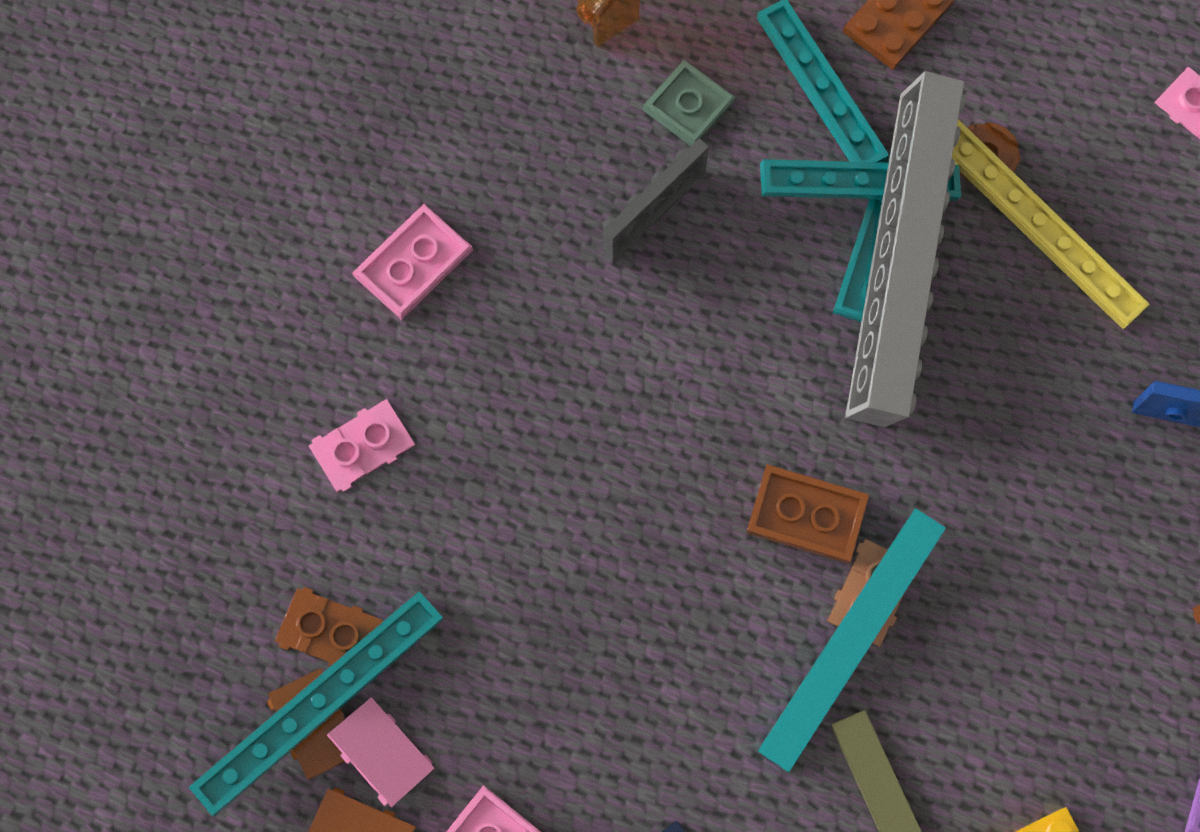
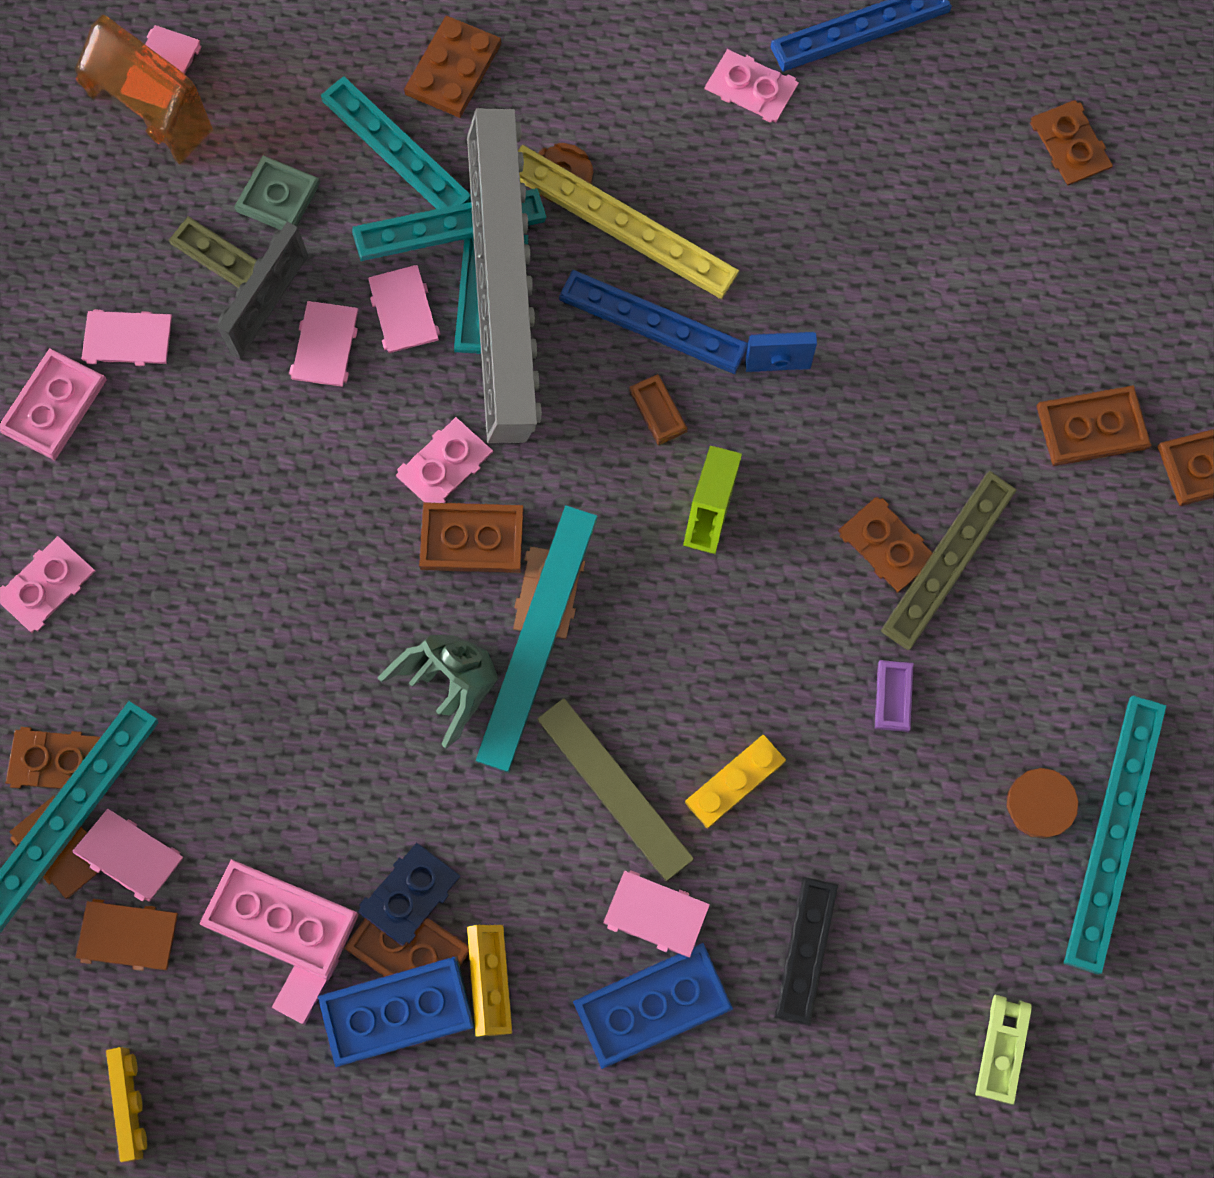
camera: 15 degrees left, 0 degrees up
none -> bright pink piece [81,309,172,366]
none -> olive tile [169,216,257,288]
none -> bright pink piece [289,301,358,387]
none -> bright pink piece [368,265,441,353]
none -> sand green piece [378,634,498,749]
none -> bright pink piece [396,417,493,503]
none -> blue tile [559,270,748,374]
none -> dark orange tile [629,374,688,445]
none -> lime slope [683,445,742,554]

